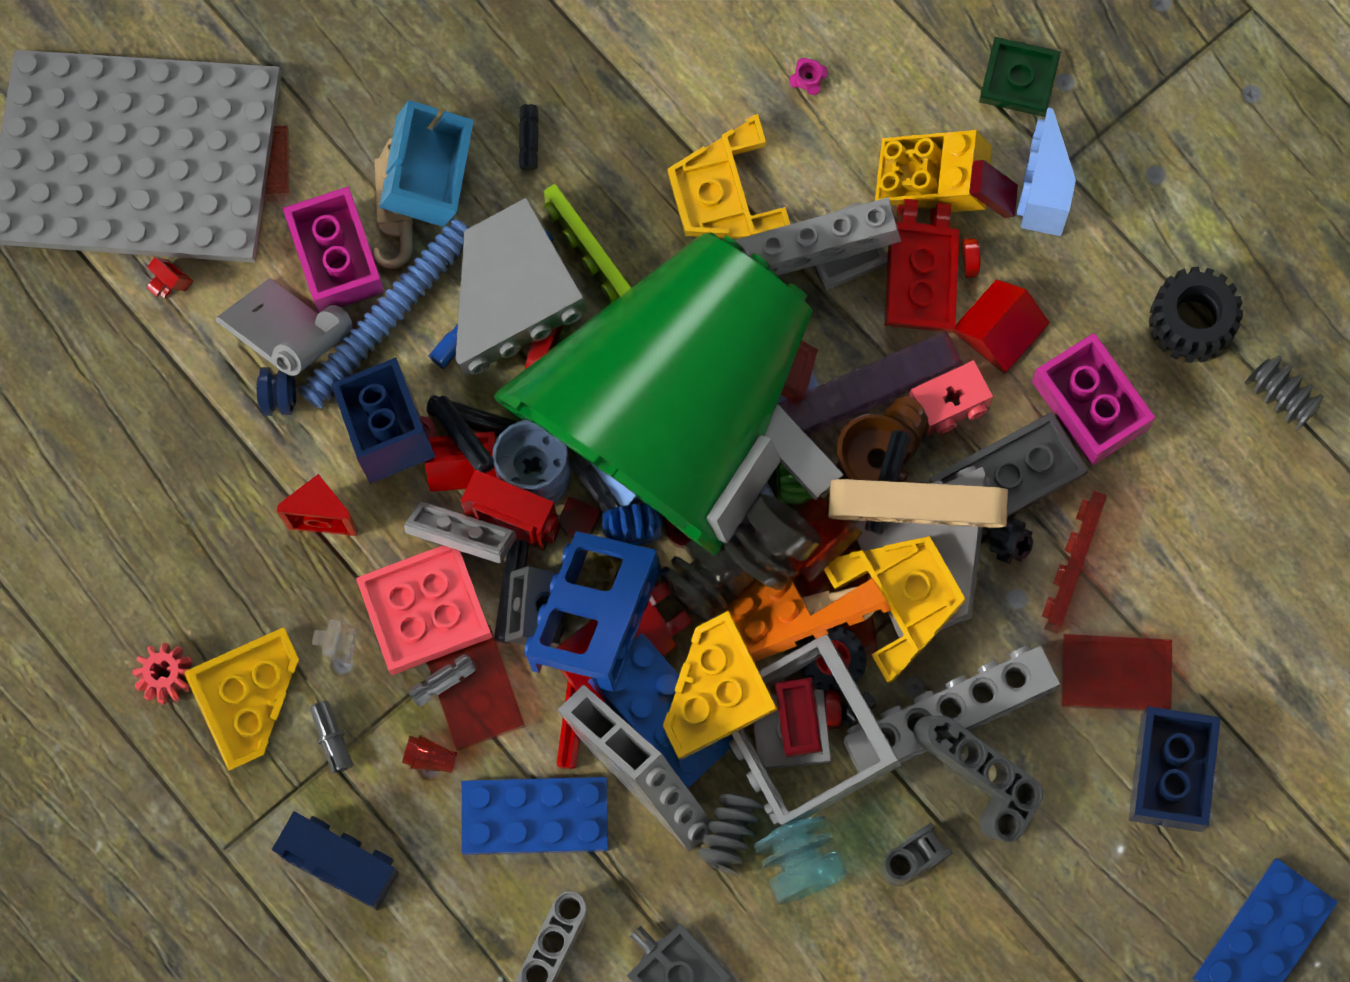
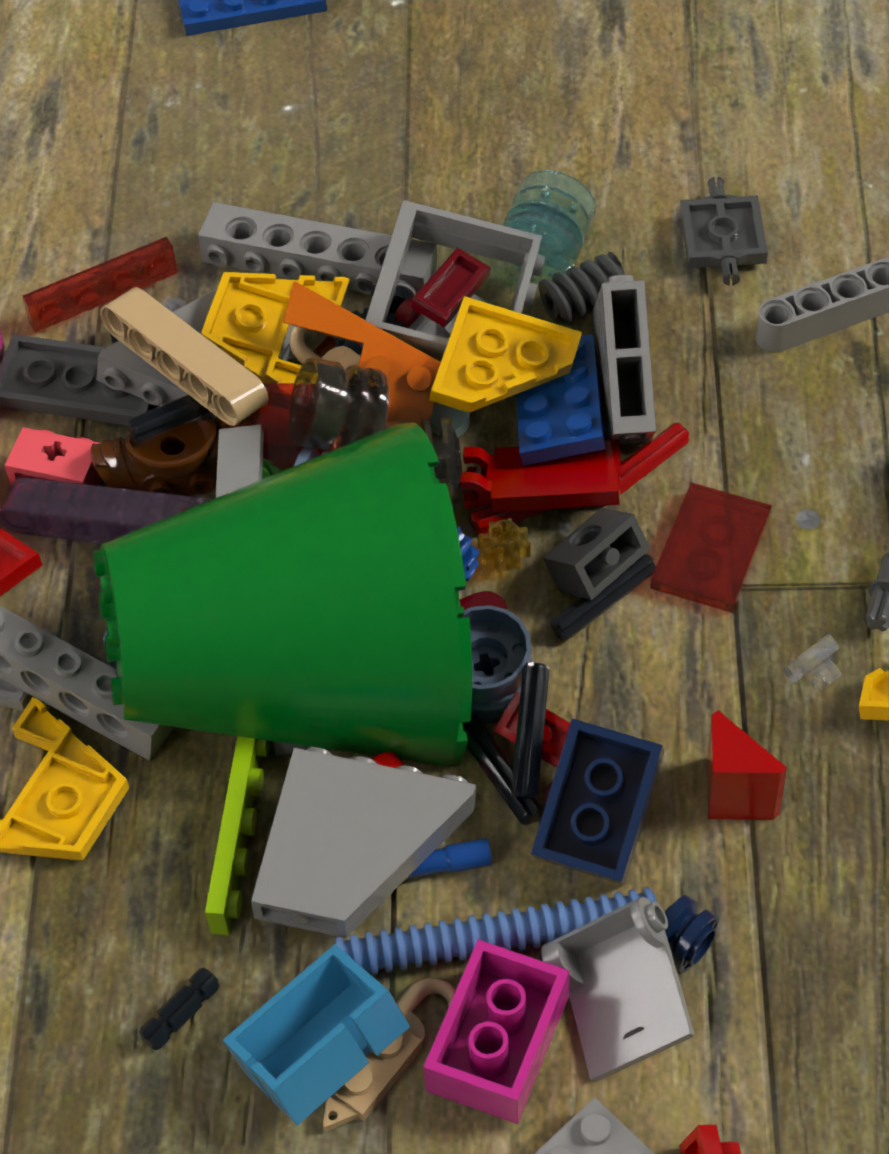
camera: 140 degrees left, 20 degrees down
coral plate [356,545,492,676] -> none
clear red cone [402,734,457,773] -> none
light grey tile [404,501,516,564] -> none
dark grey axle [409,654,476,706] -> none
red window [460,470,561,551] -> none
blue plate [461,777,608,855] -> none
blue window [525,531,662,692] -> none
light grey tile [706,435,781,543] -> none
dark grey piece [881,823,953,886] -> none
dark grey beam [914,716,1043,842] -> none
clear red tile [1061,634,1172,711] -> none
dark blue brick [1128,706,1221,832] -> none

